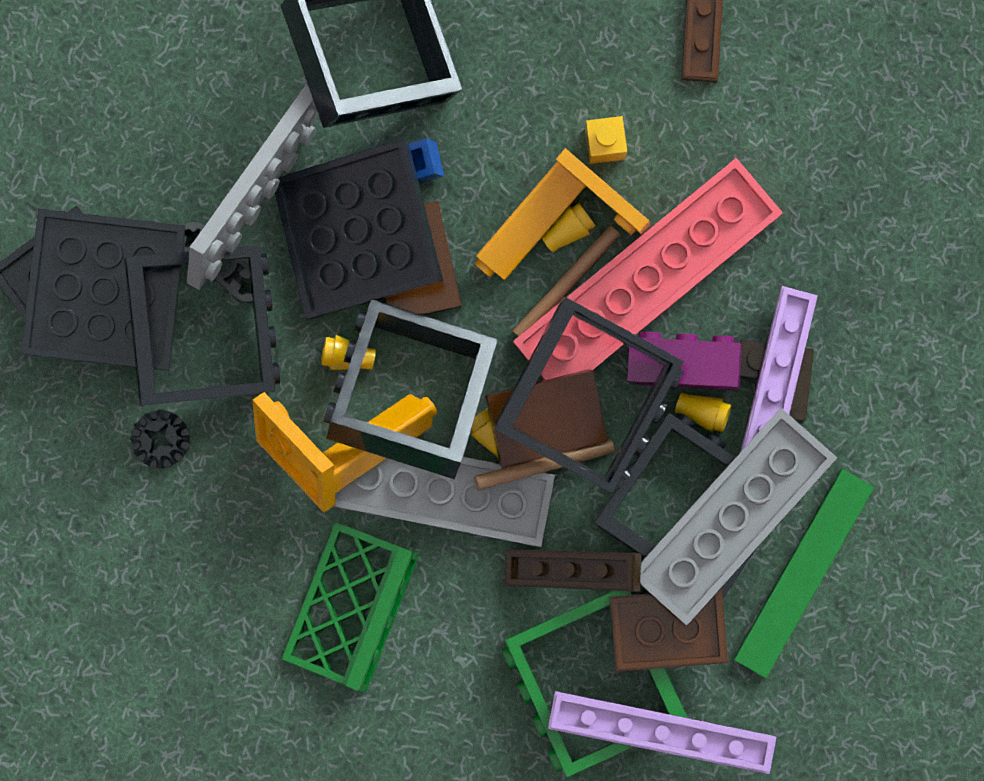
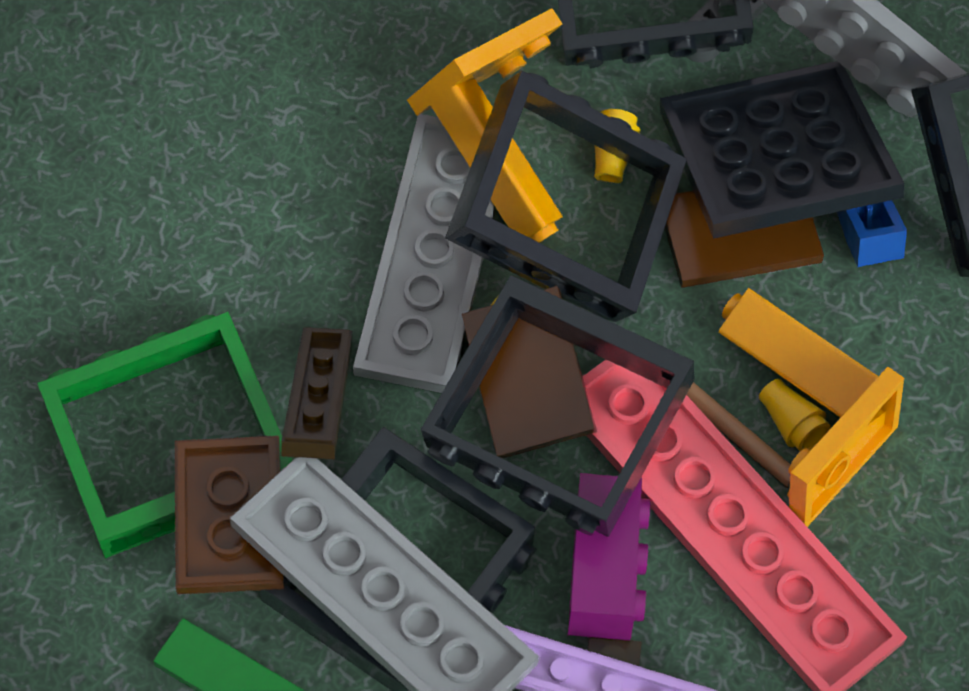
camera: 85 degrees right, 20 degrees down
green fence [282,522,420,692] -> none
medium nougat bar [474,439,615,490] -> none
lavender tile [548,691,776,774] -> none
yellow brick [585,116,627,164] -> none
yellow cone [675,392,732,433] -> none

